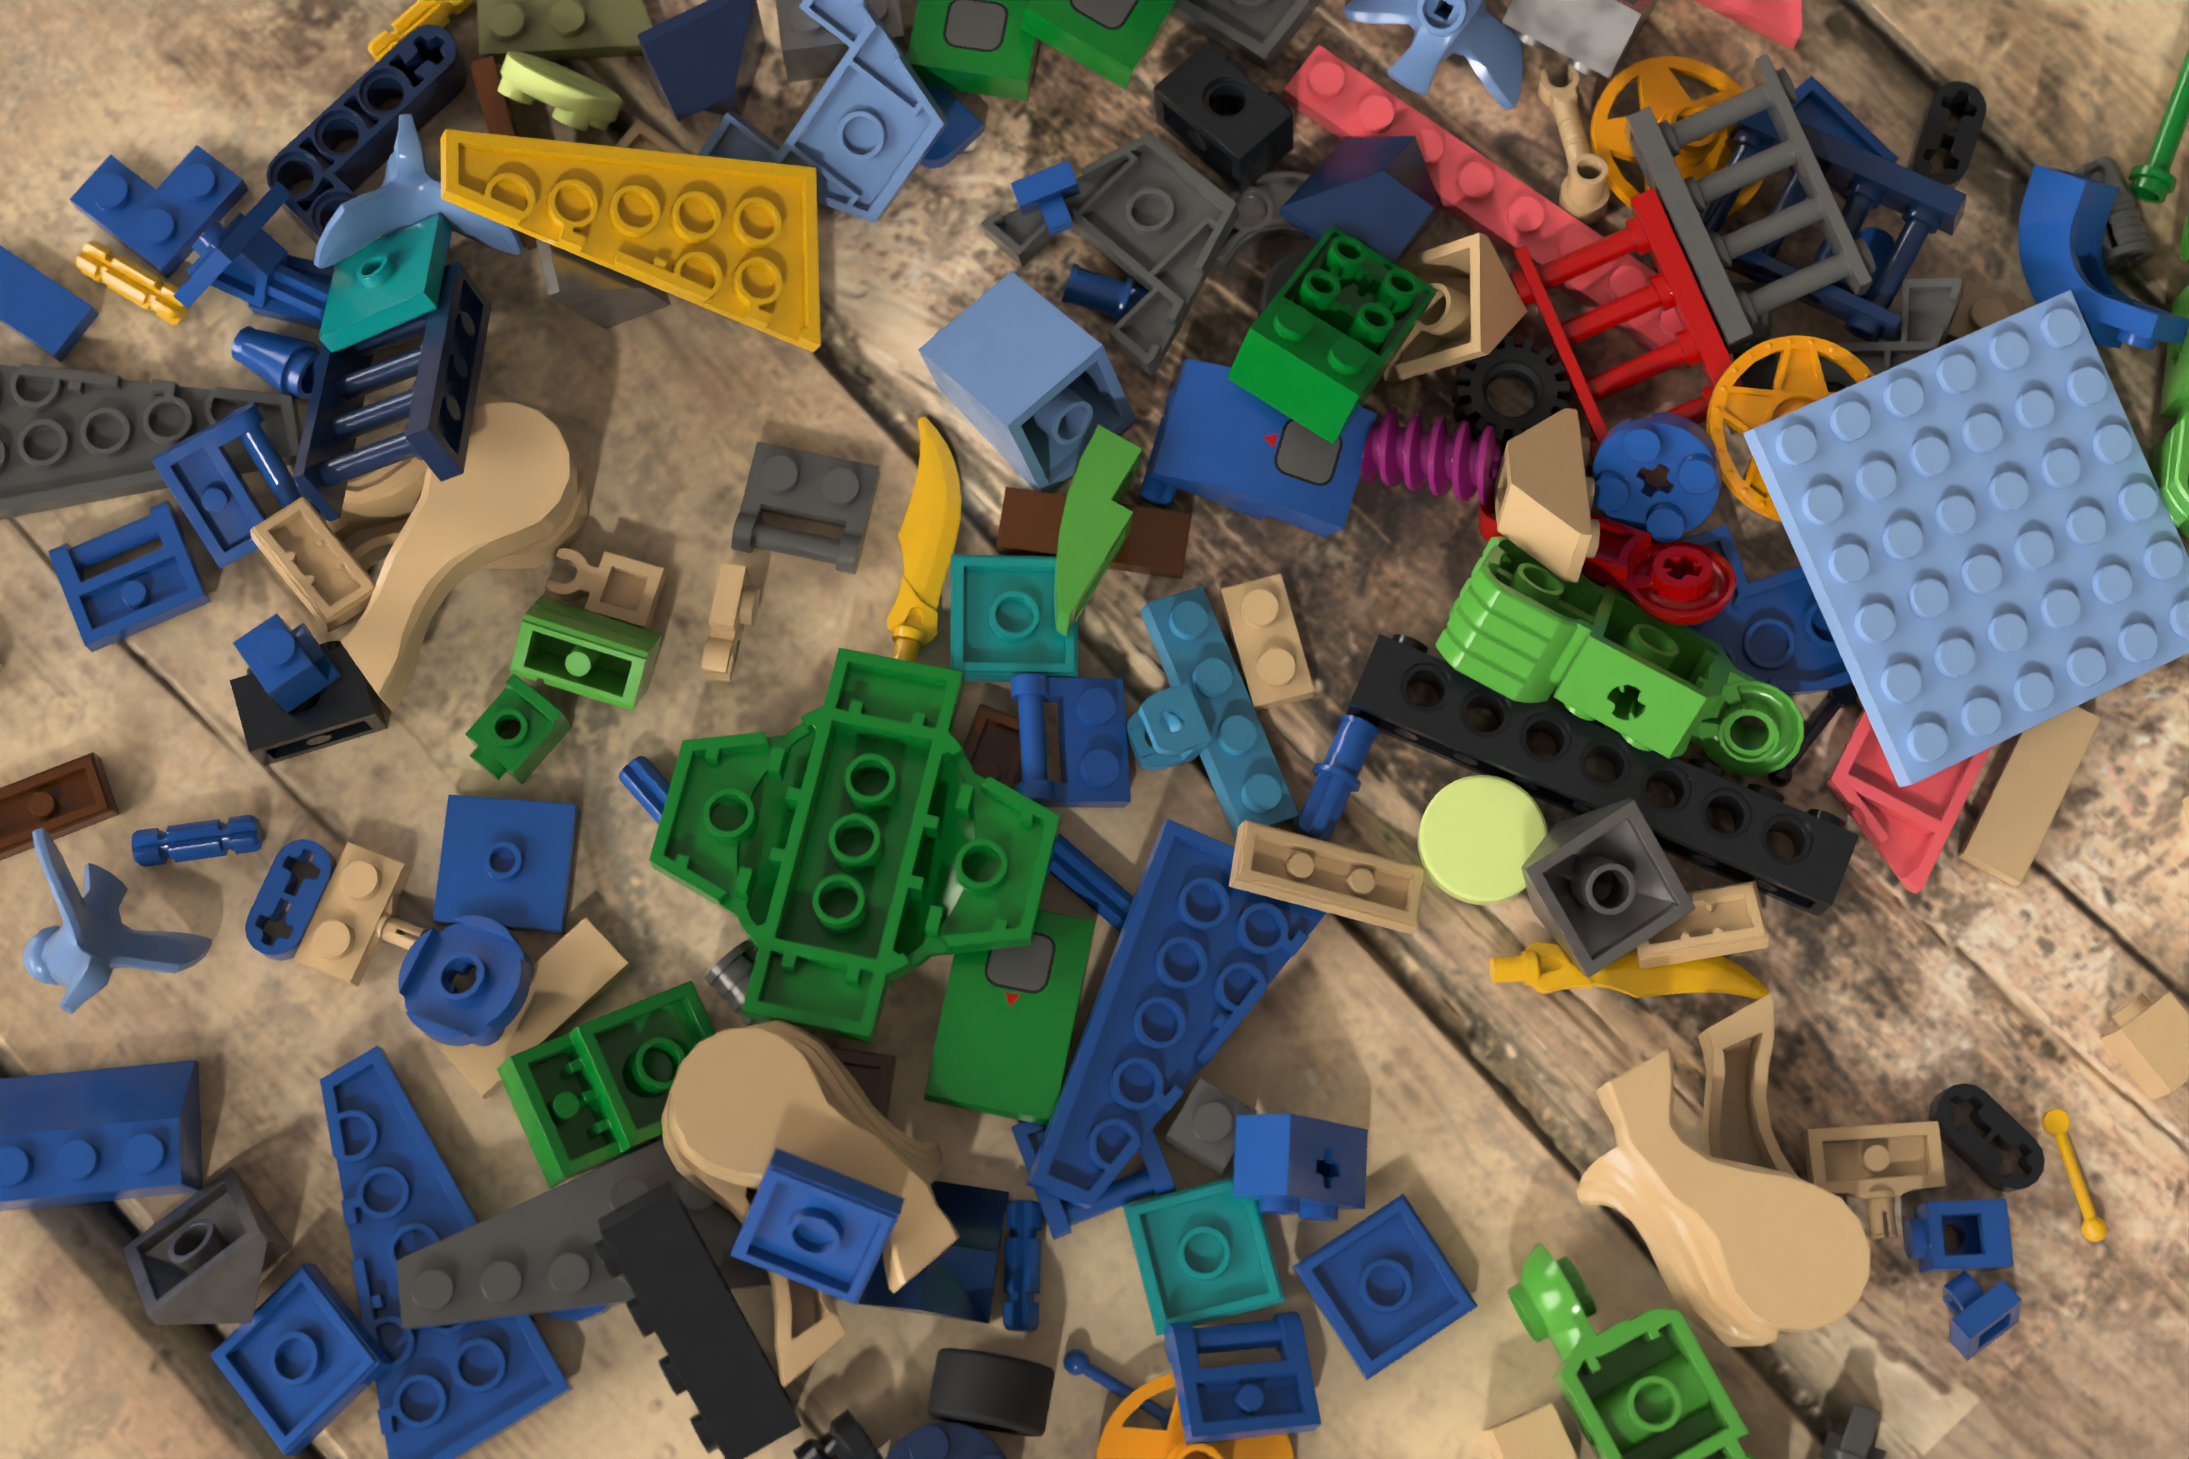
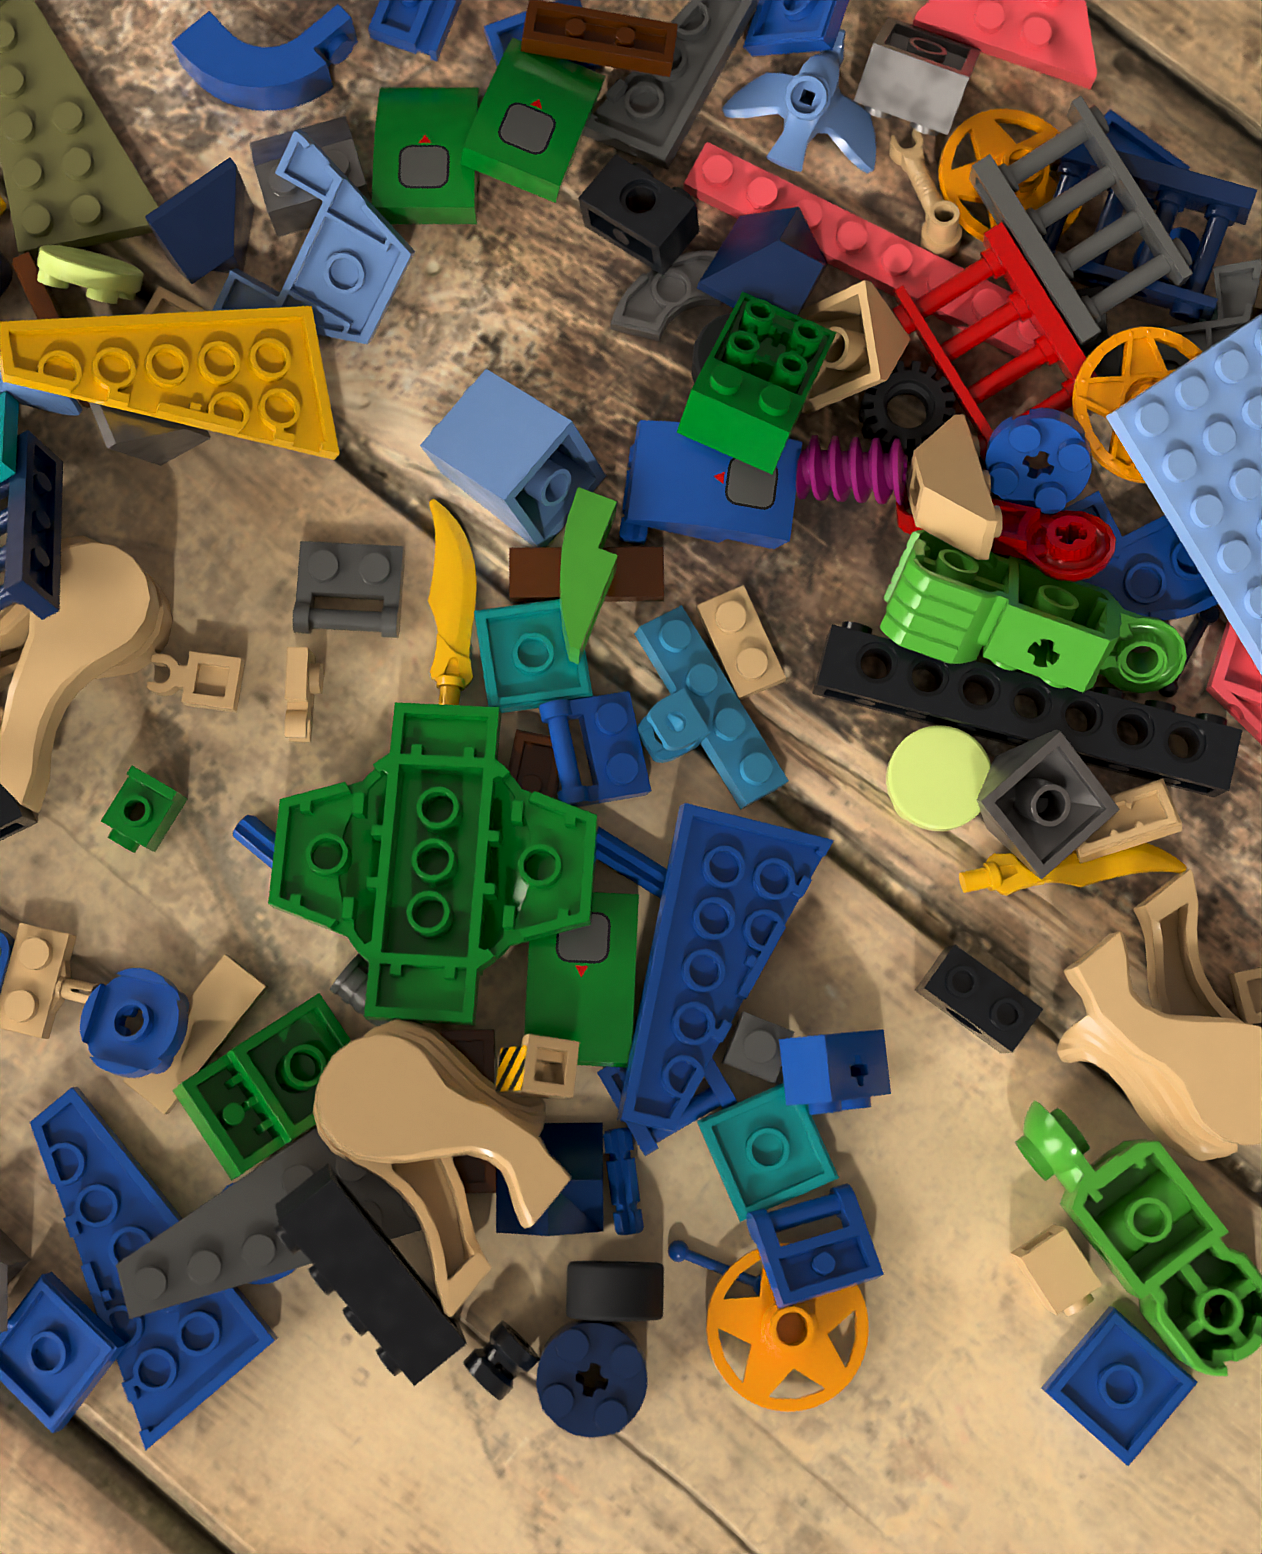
camera: 10 degrees left, 5 degrees up
blue plate [433,795,579,934] -> none
bright green brick [510,596,662,711] -> none
blue plate [730,1148,905,1305] -> none
blue tile [920,87,984,169] -> none
dark grey wing [981,133,1240,376] -> none
blue tile [1011,160,1080,236] -> none
blue axle [1061,264,1183,335] -> none
tan tile [1229,820,1426,934] -> none
blue plate [1292,1194,1478,1380] -> none
blue axle [1296,714,1379,841] -> none
black beam [1907,81,1987,189] -> none
none -> tan brick [495,1034,579,1099]
none -> black brick [914,944,1043,1053]

